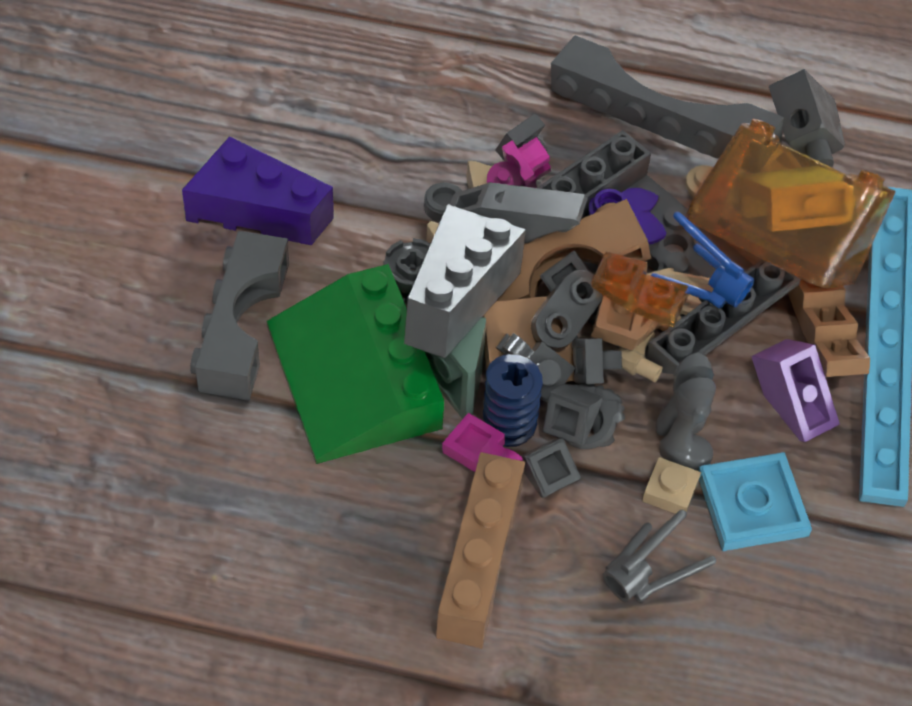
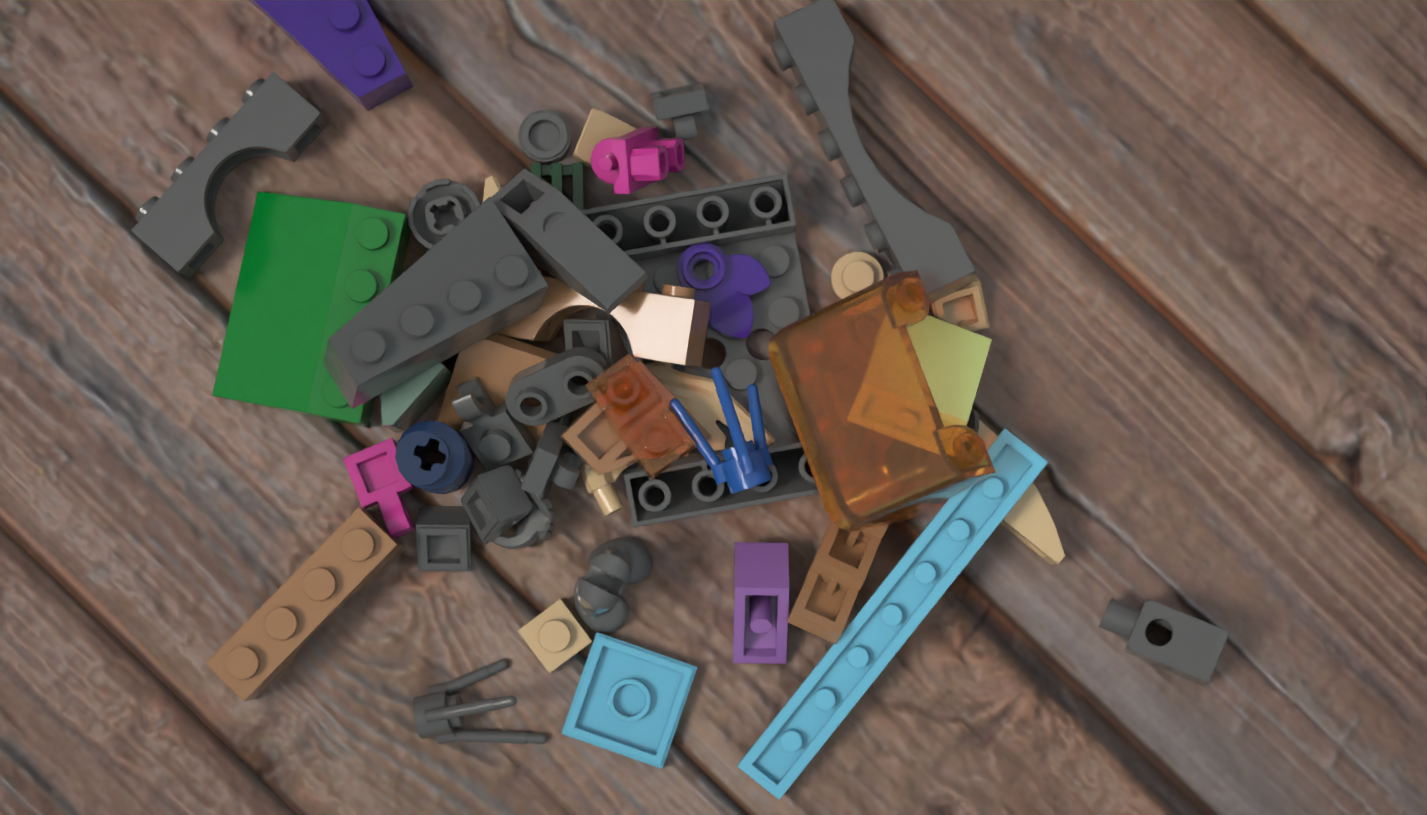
camera: 30 degrees right, 30 degrees up
dark grey torso [769,69,845,170] -> none

